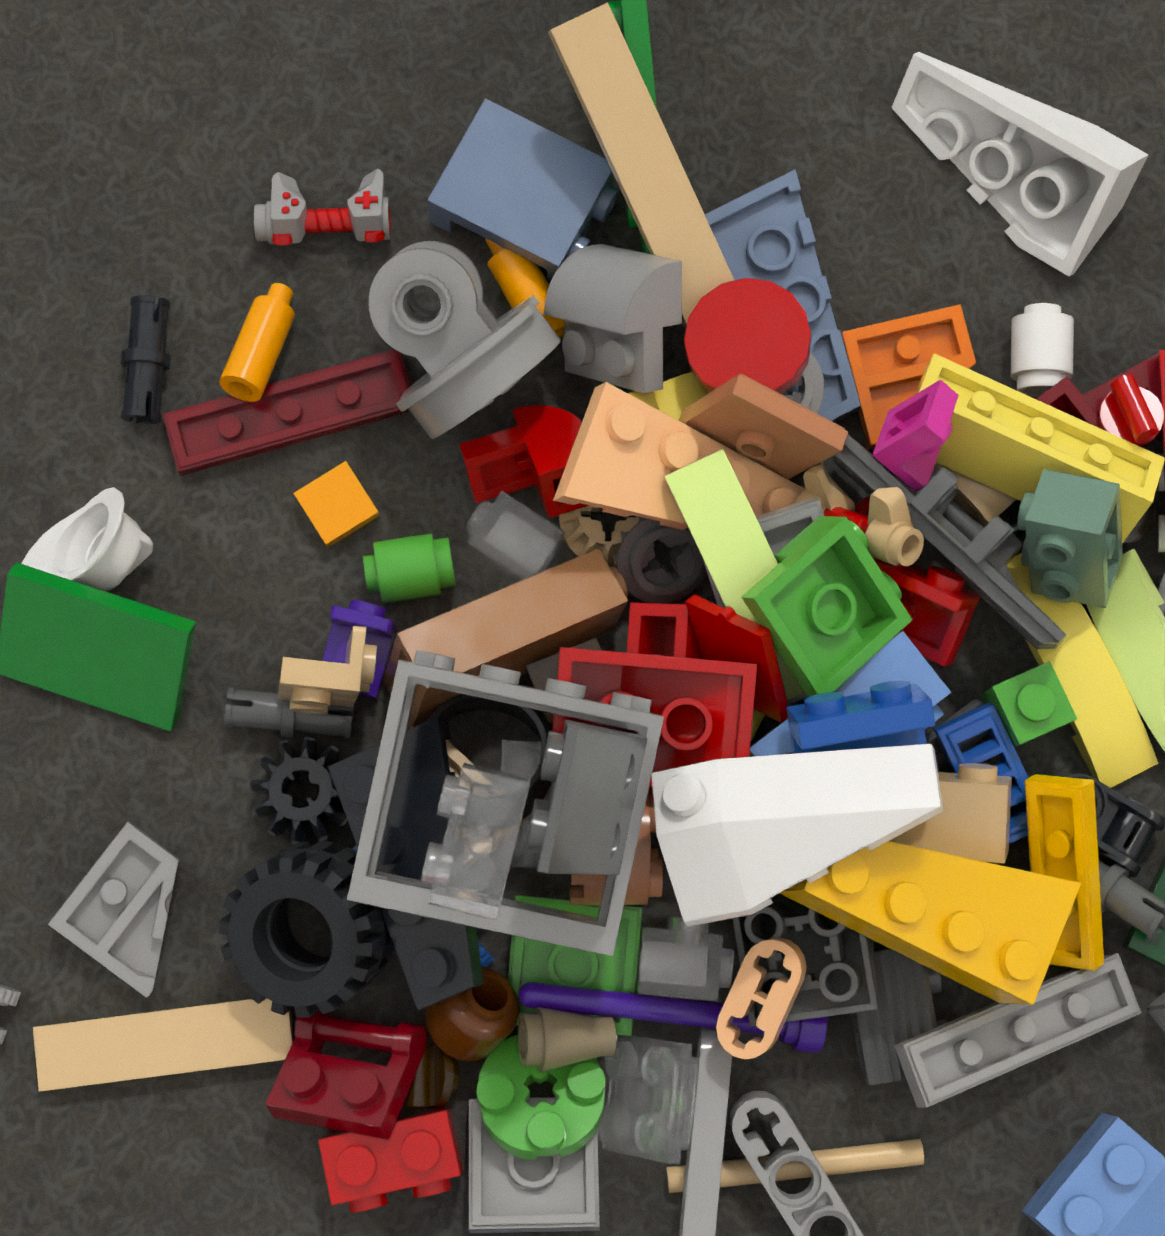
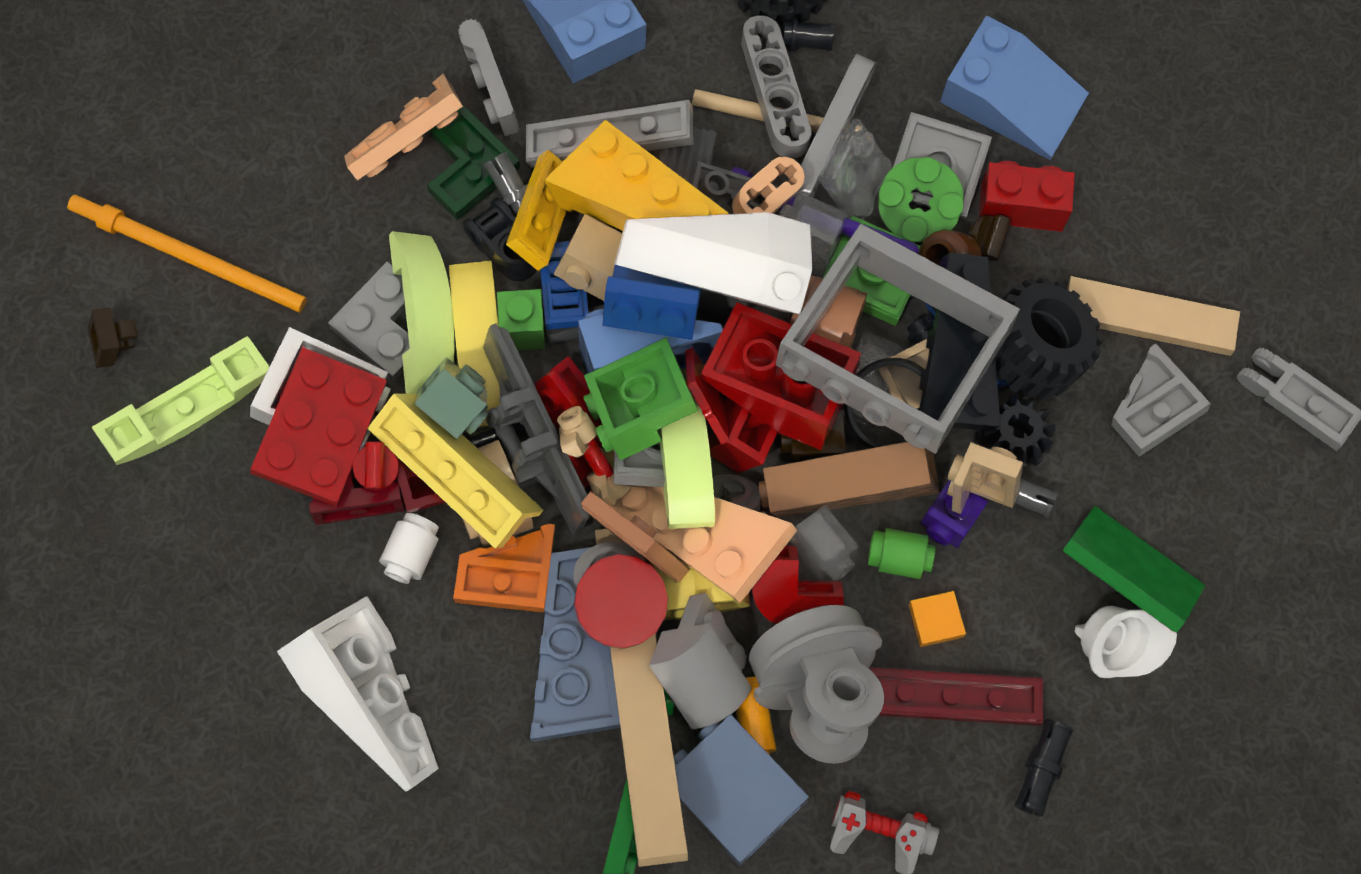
camera: 165 degrees left, 10 degrees down
light orange cylinder [219,283,295,402] -> none
dark red plate [265,1010,427,1140] -> none
clear brick [420,763,531,921] -> none
dark tan cone [518,1007,616,1073] -> none
dark grey slope [526,719,648,875] -> none
dark pink bracket [872,379,959,491] -> none

